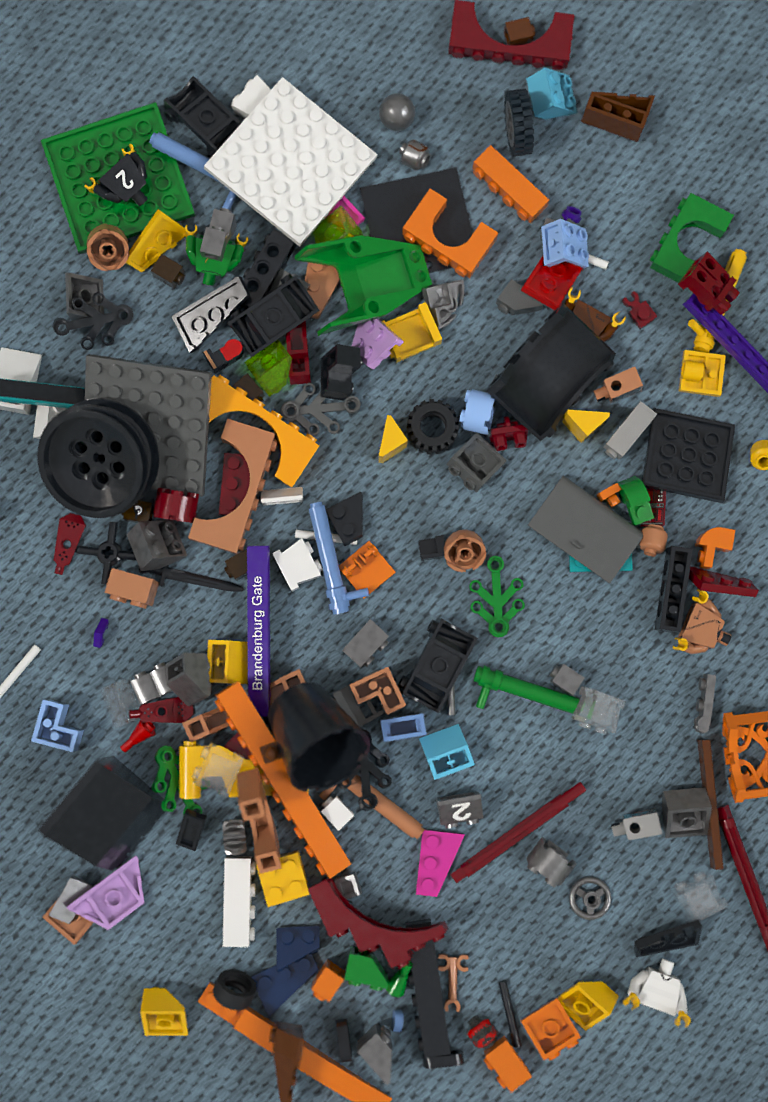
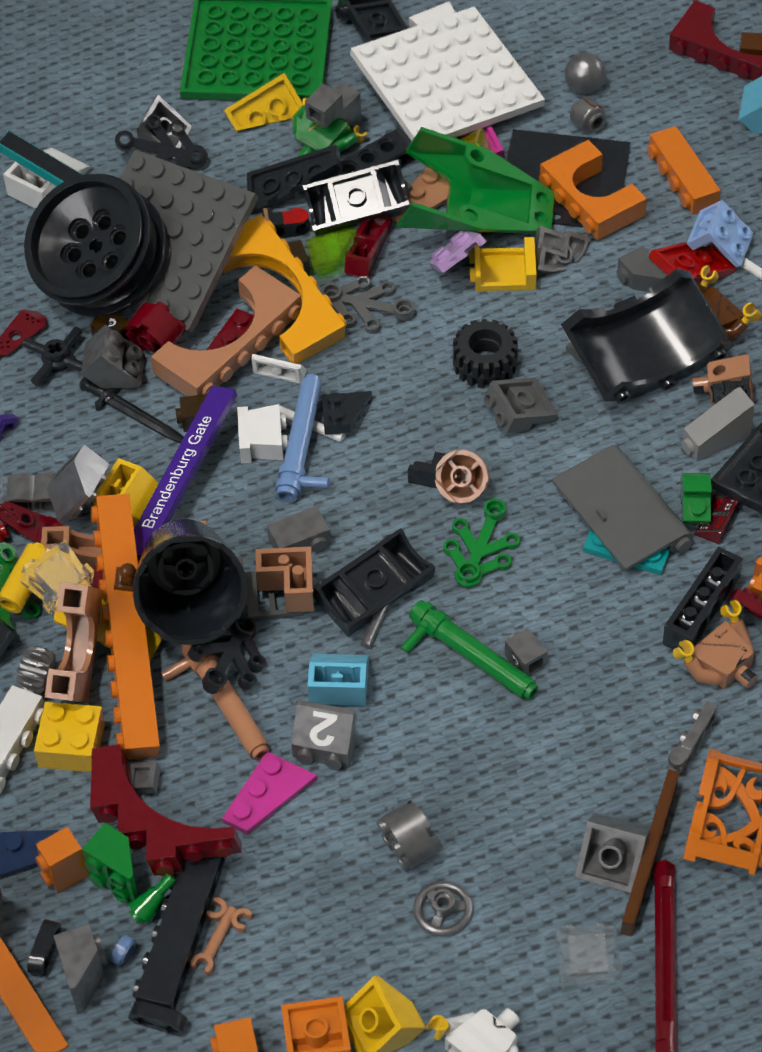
camera: 30 degrees right, 30 degrees down
black torso [84,144,148,207] -> none
nougat brick [87,224,129,271] -> none
nougat brick [105,568,159,609] -> none
medium blue cylinder [149,132,237,210] -> none
dark brown brick [151,254,185,289] -> none
dark blue wing [276,926,320,972] -> none
black brick [320,344,362,401] -> none
white brick [321,796,354,831] -> none
orange hinge [339,541,396,599] -> none
yellow slope [379,415,408,463] -> none
medium blue hips [380,713,426,742] -> none
dark red piece [450,782,586,883] -> none
light blue brick [460,389,497,435] -> none
clear smoke head [466,1015,498,1050] -> none
dark red hips [489,416,528,451] -> none
black bar [498,980,522,1048] -> none
black wheel [504,88,534,157] -> none
dark purple plate [562,206,582,224] -> none
yellow slope [562,410,610,443] -> none
clear hips [571,686,626,735] -> none
orange tile [596,483,621,508] -> none
light grey torso [611,808,662,840] -> none
black wing [634,919,702,958] -> none
nougat head [640,524,668,557] -> none

